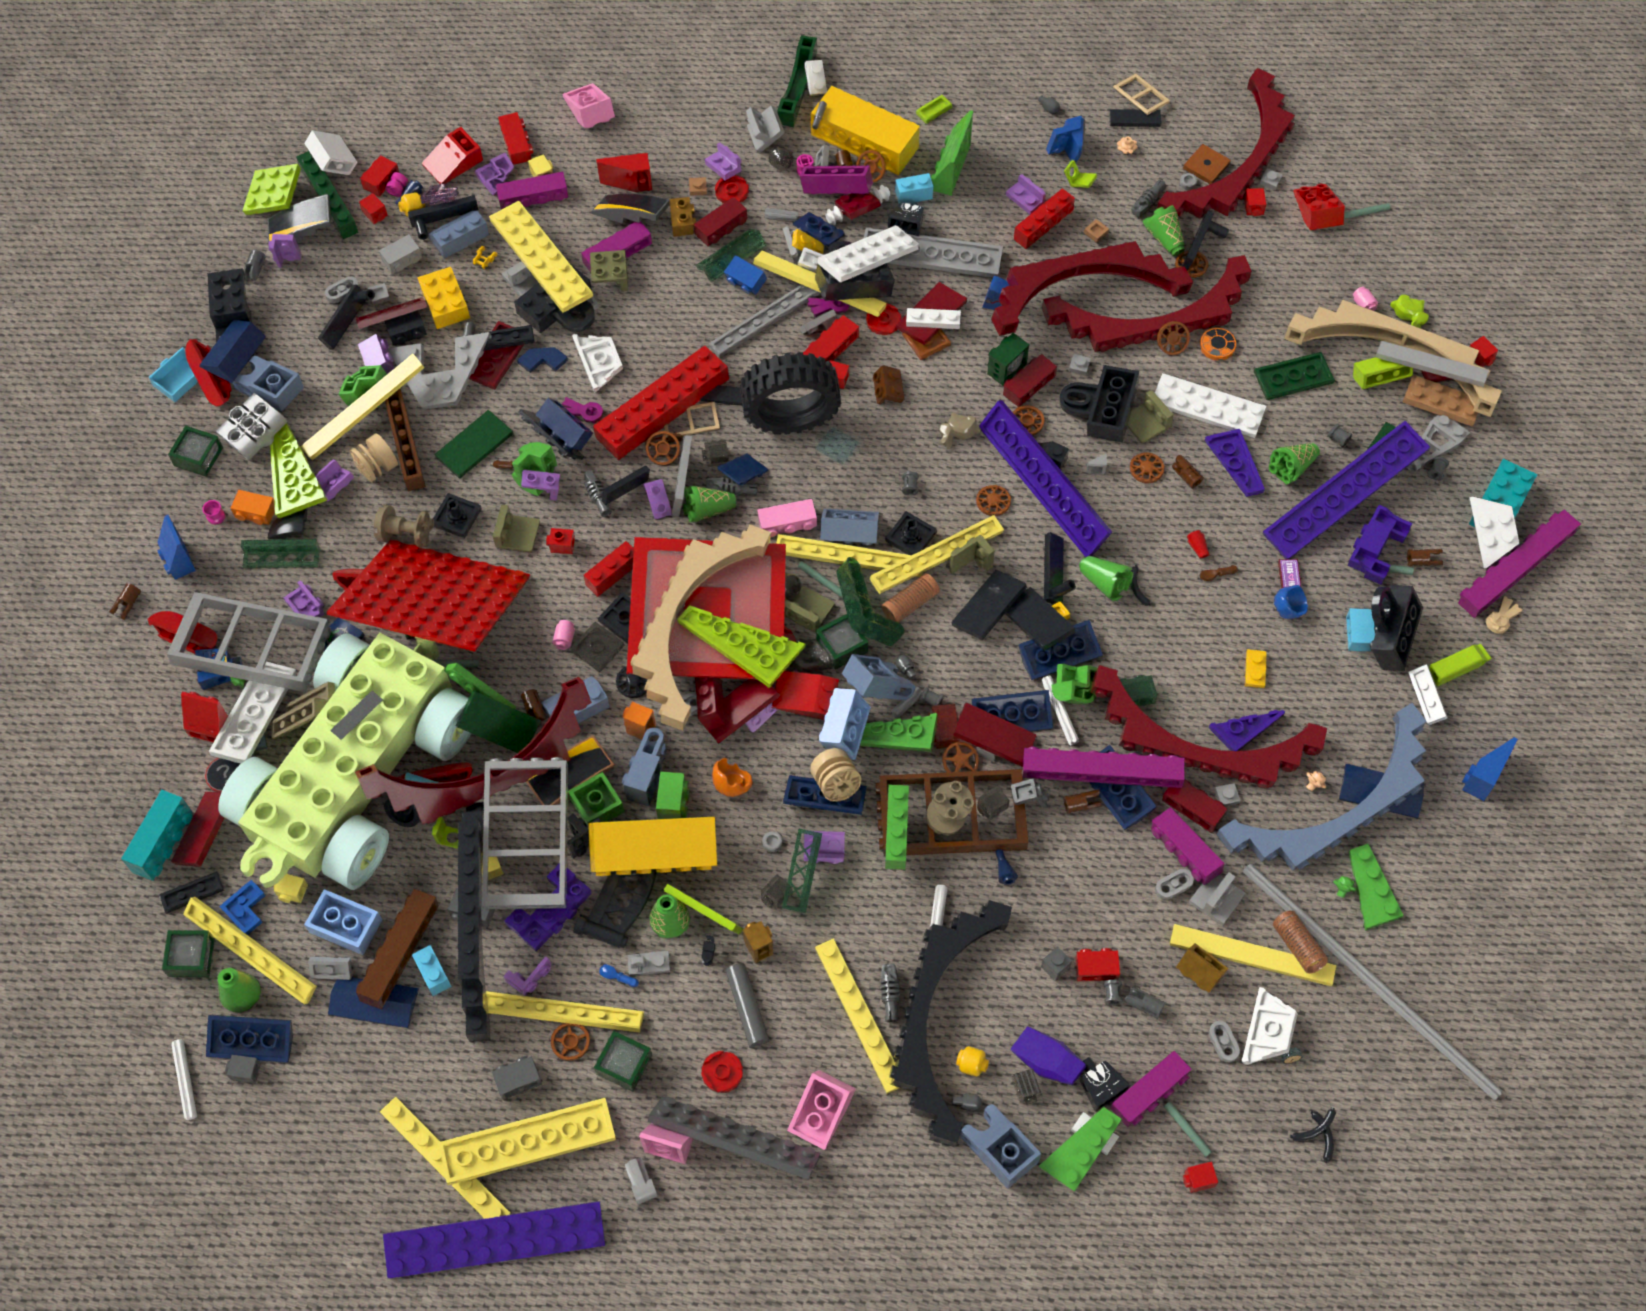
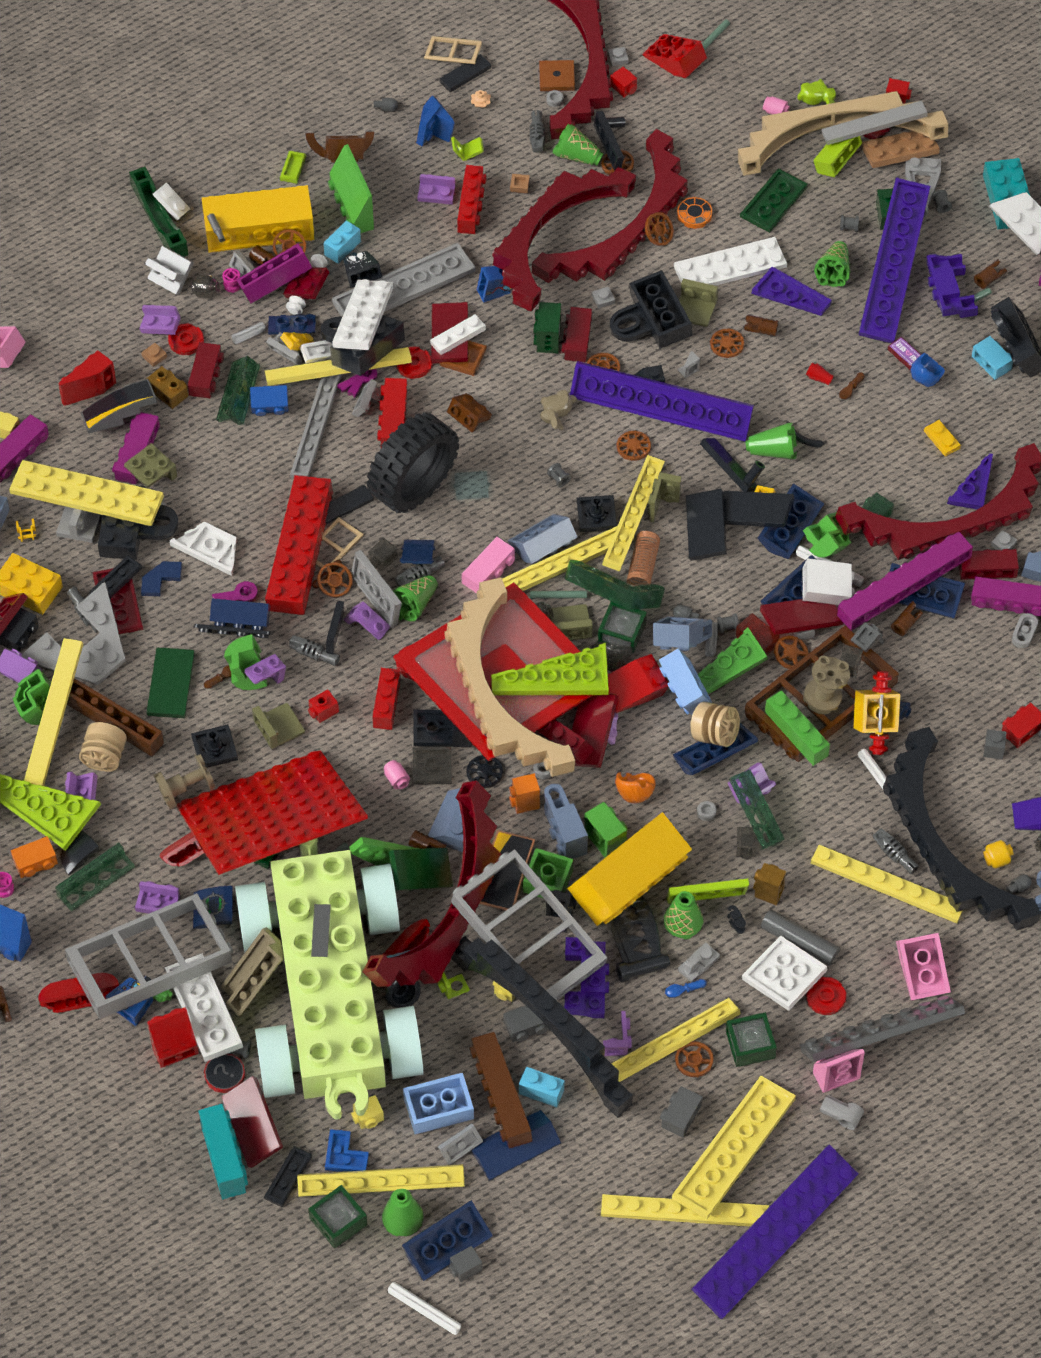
camera: 40 degrees left, 5 degrees down
none -> reddish brown piece [305,131,374,163]
none -> white plate [742,936,827,1011]
none -> white brick [803,559,854,605]
none -> yellow brick [853,671,900,755]

